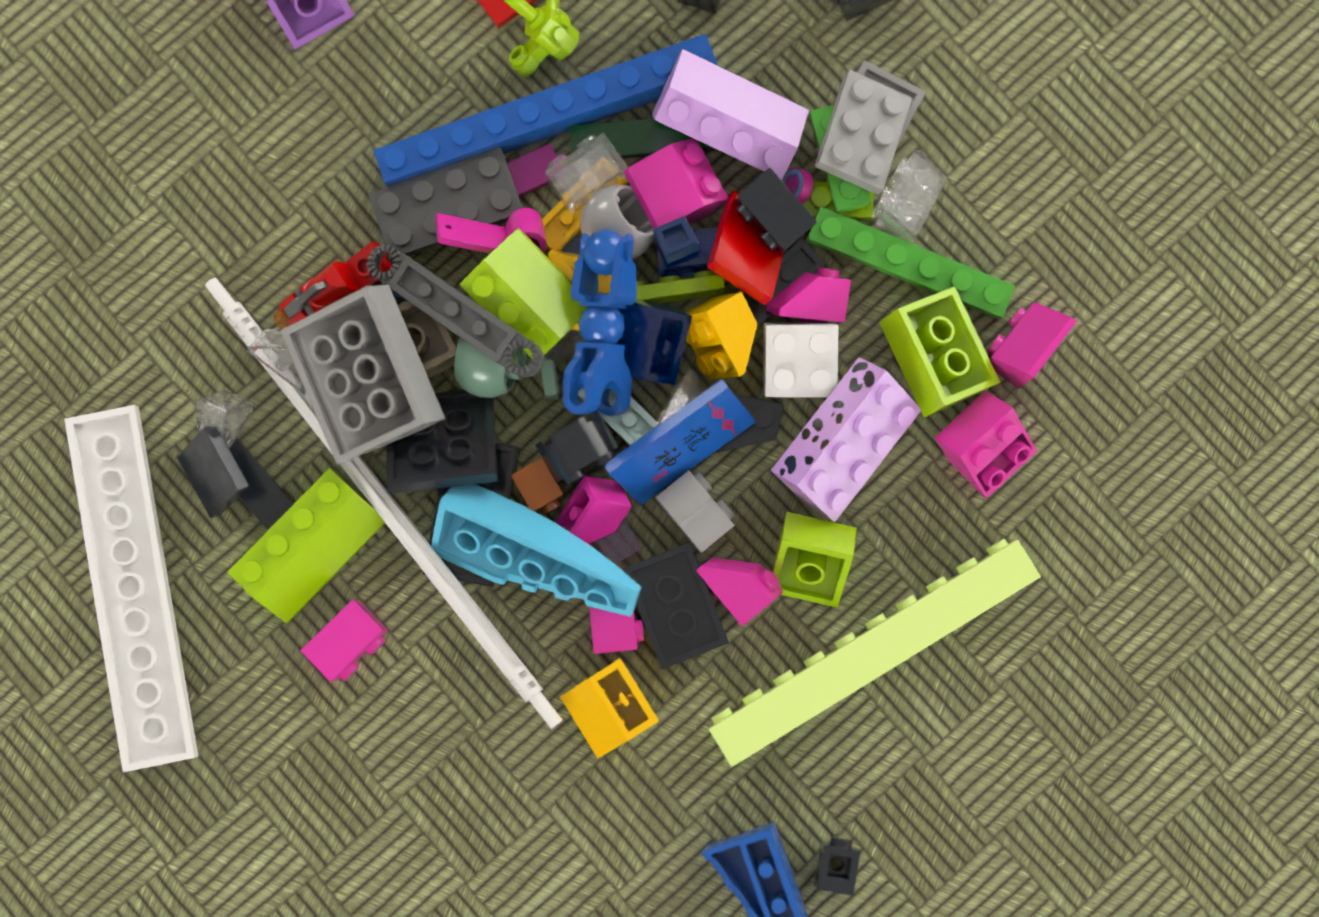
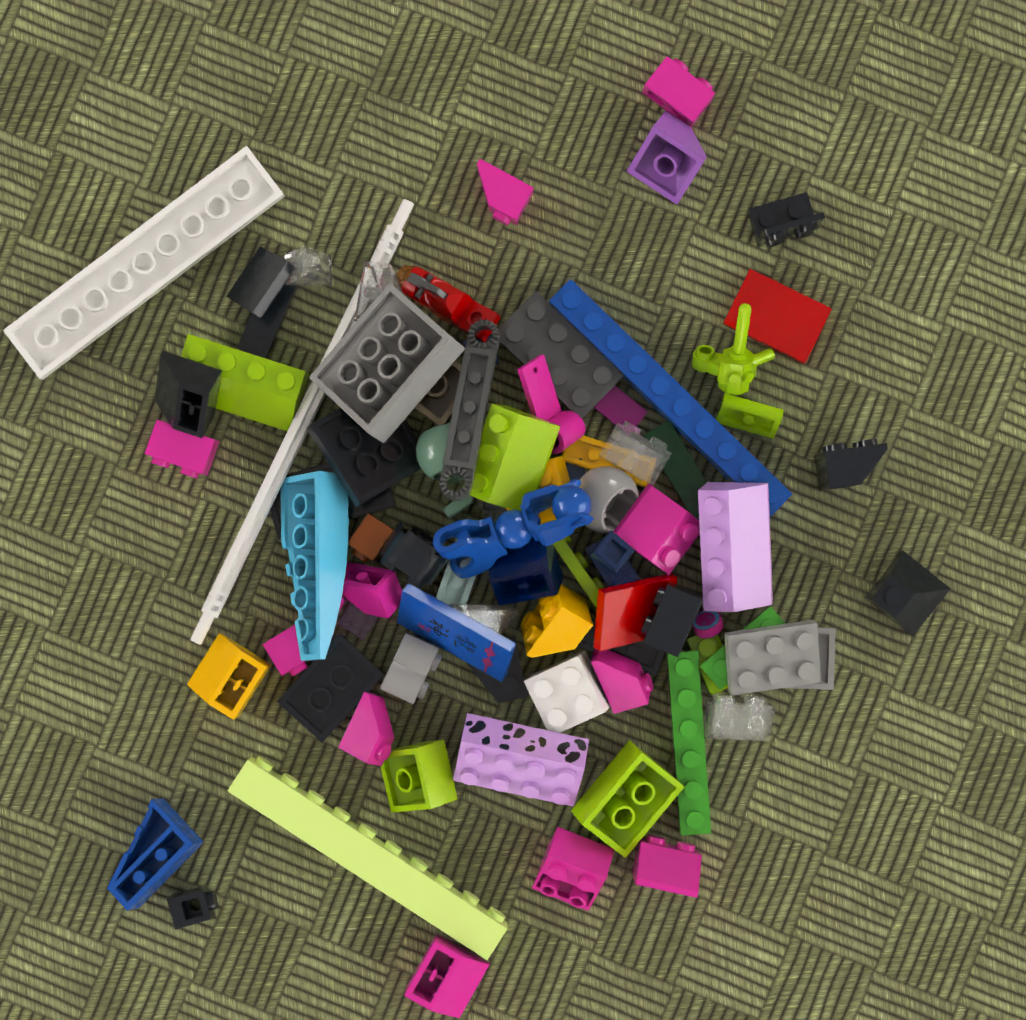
camera: 65 degrees right, 5 degrees up
none -> black slope [155,351,222,438]
none -> dark pink slope [404,933,490,1018]
none -> dark pink slope [477,159,534,226]
none -> lime plate [716,393,784,439]

